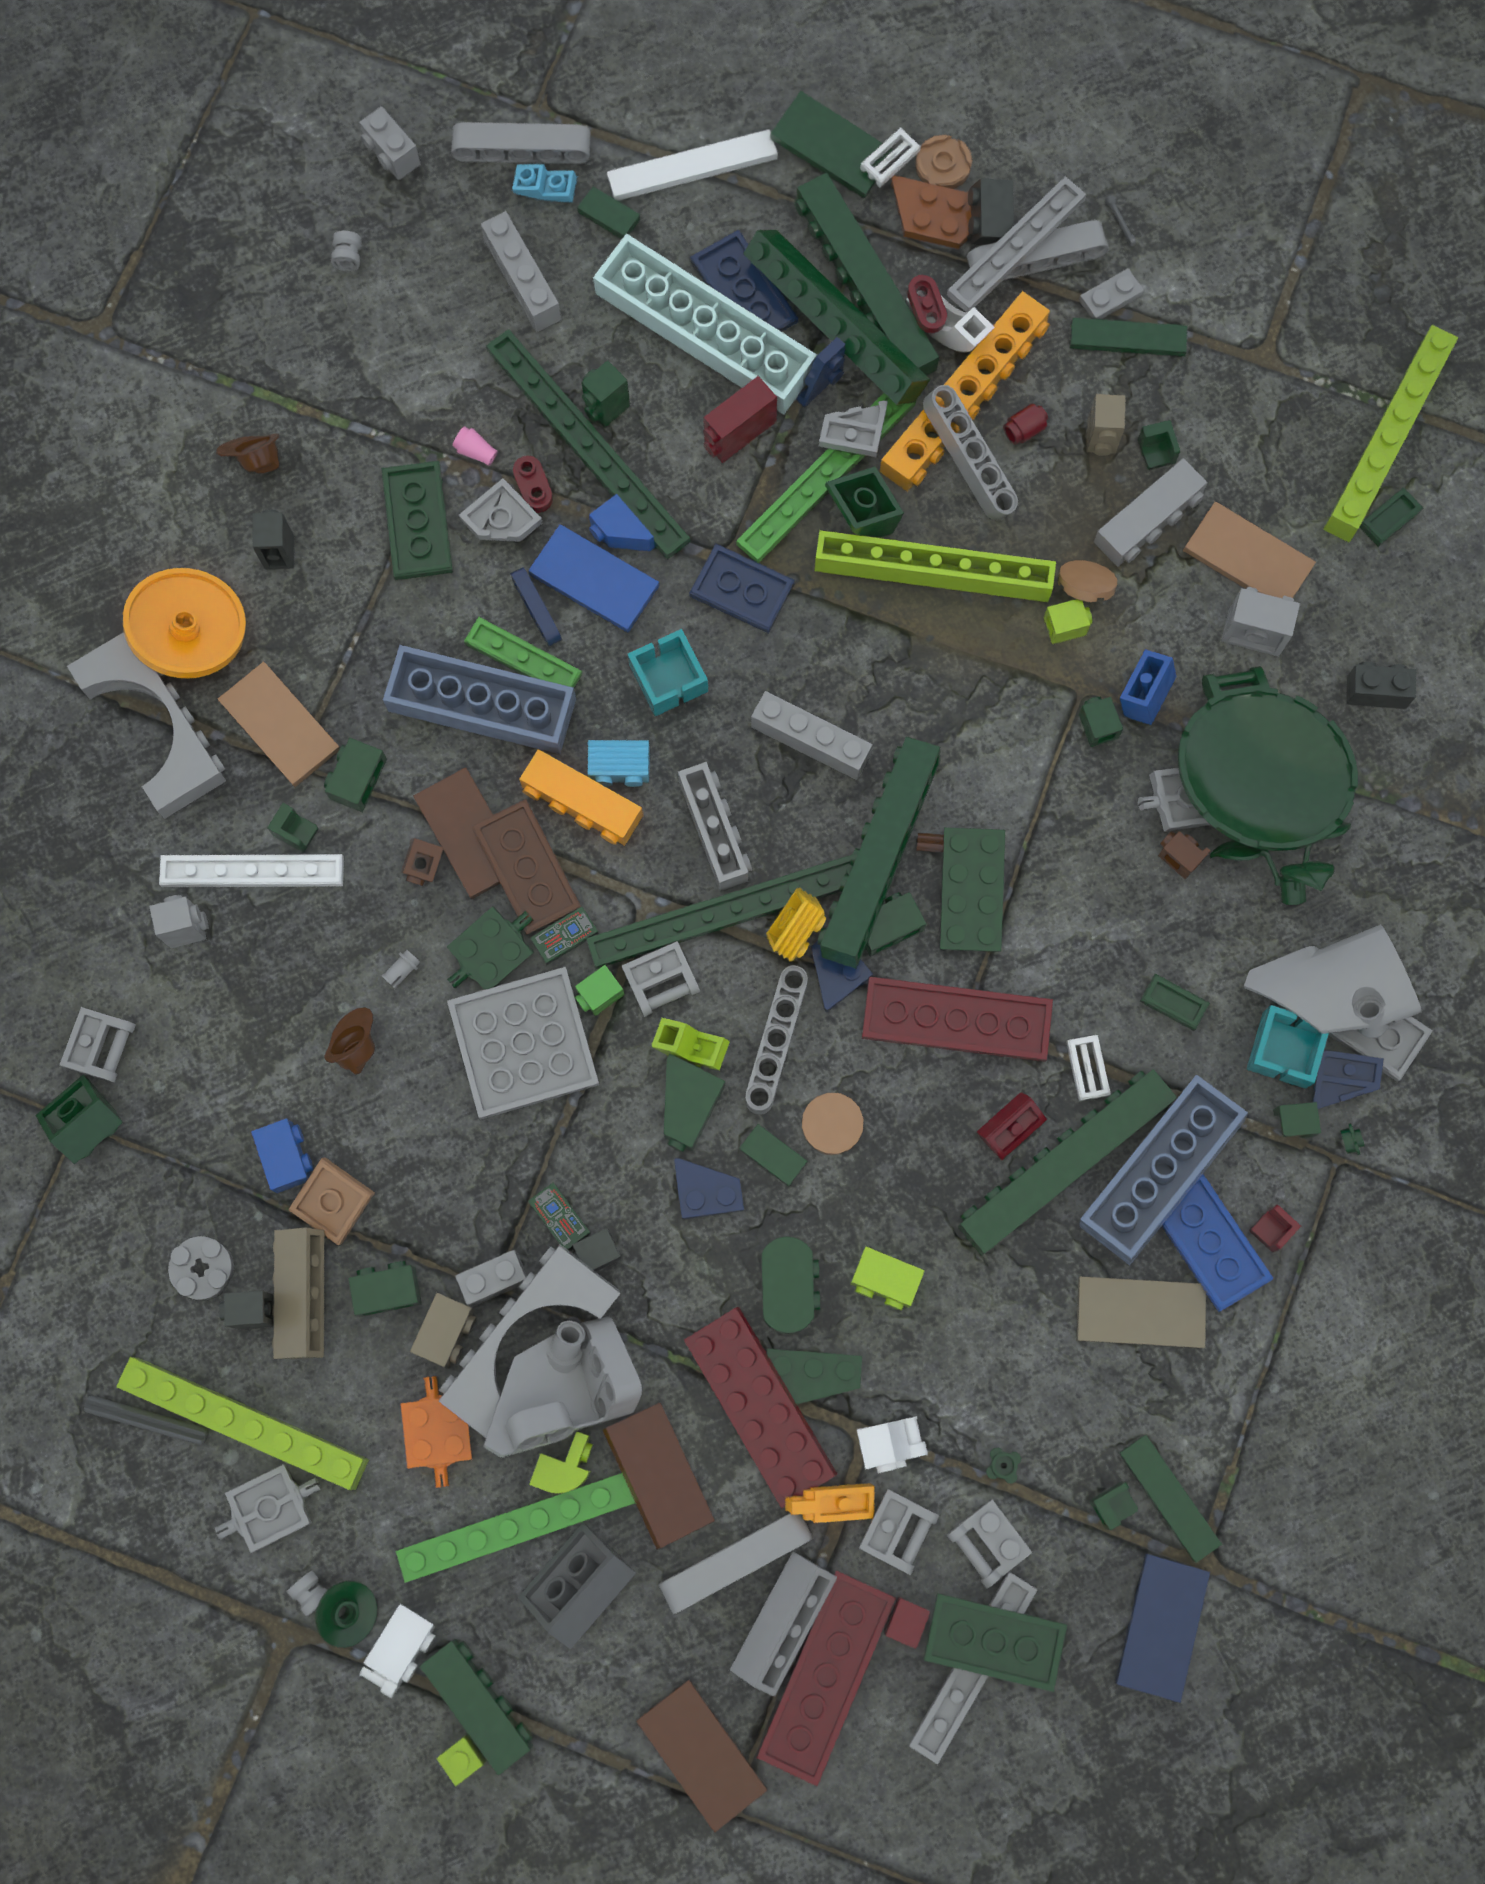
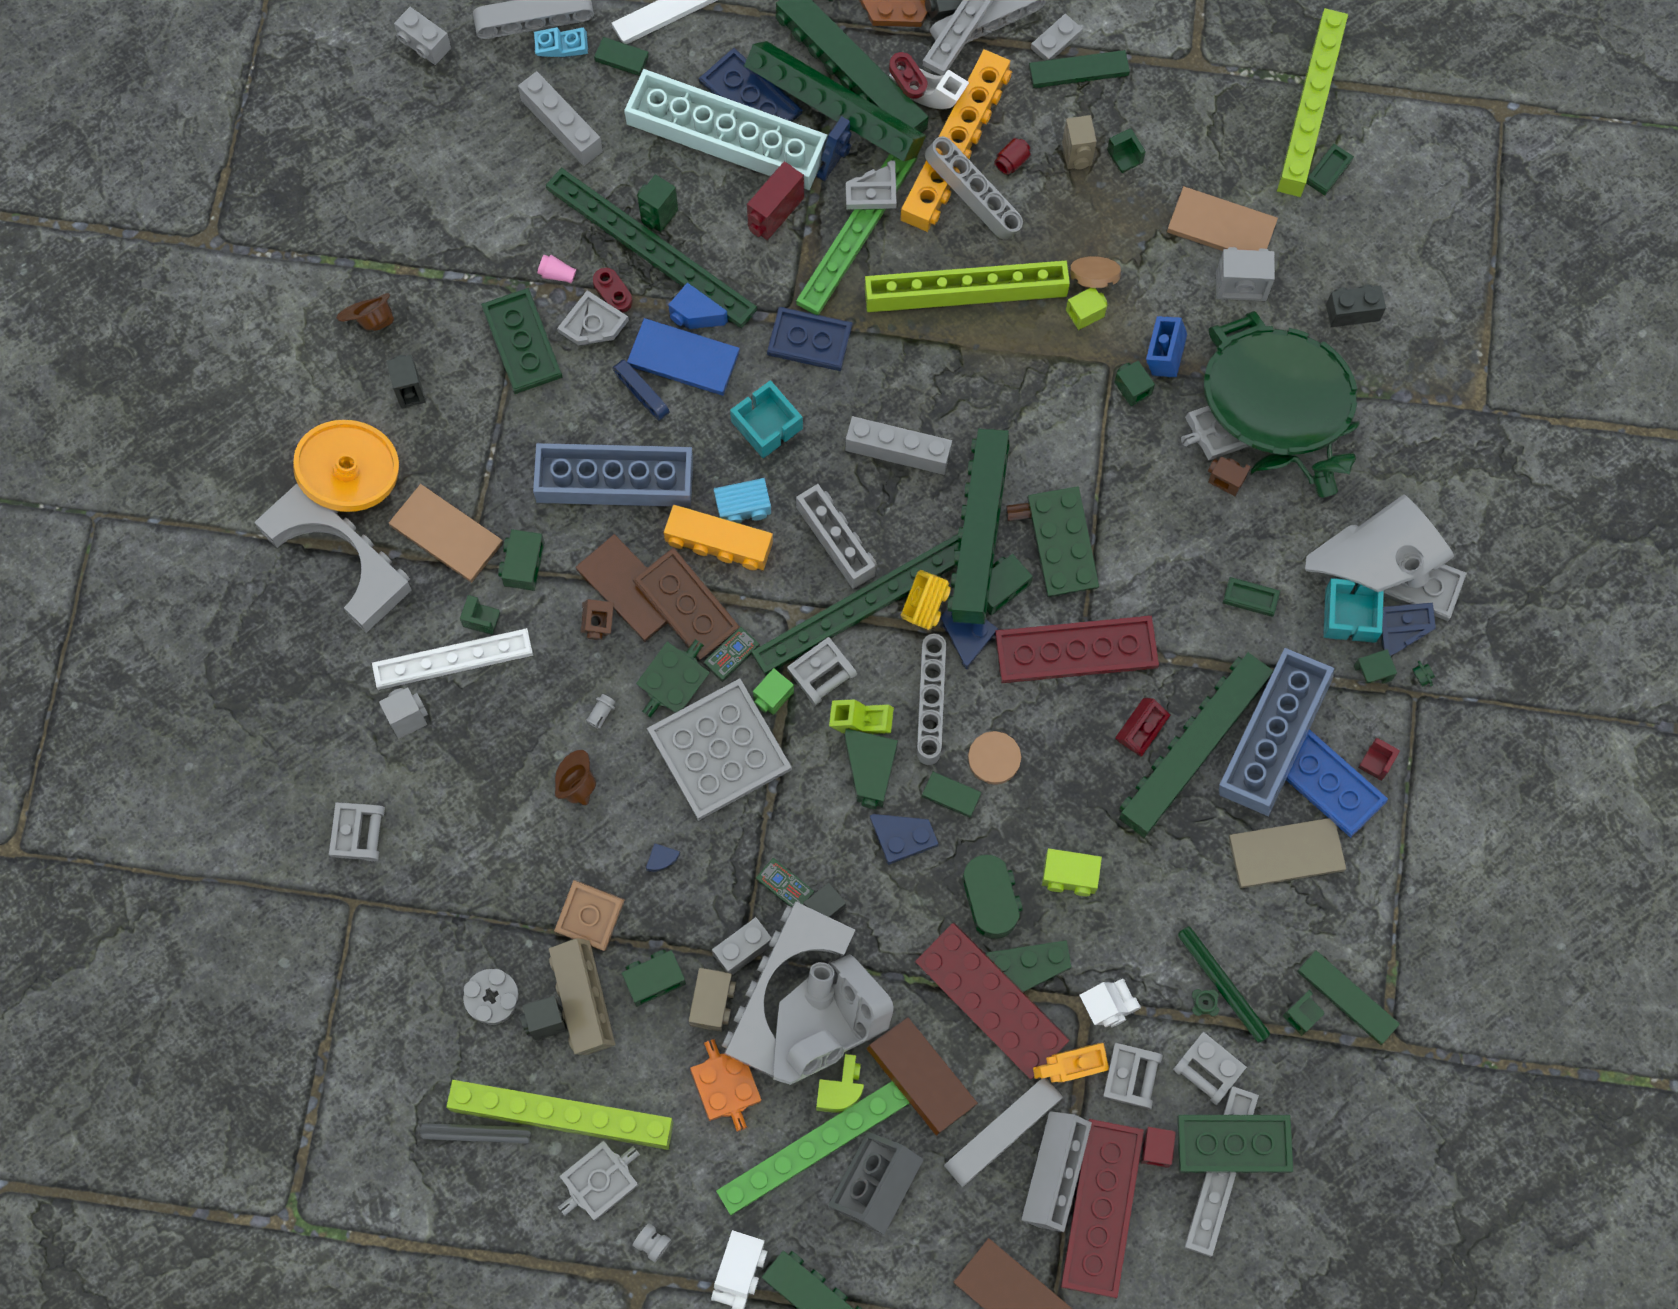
camera: 15 degrees left, 5 degrees down
dark green slope [35,1074,123,1165] -> none
blue brick [251,1118,314,1193] -> none
dark green dish [315,1581,377,1648] -> none
light grey wheel [331,231,362,271] -> none
bright green tile [464,617,582,688] -> none
dark green slope [825,466,904,538] -> none
white tile [1066,1035,1111,1102] -> none
light grey brick [1094,458,1208,567] -> none
dark blue tile [1115,1554,1210,1703] -> none
none -> dark blue tile [646,843,680,872]
none -> dark green axle [1178,926,1270,1043]

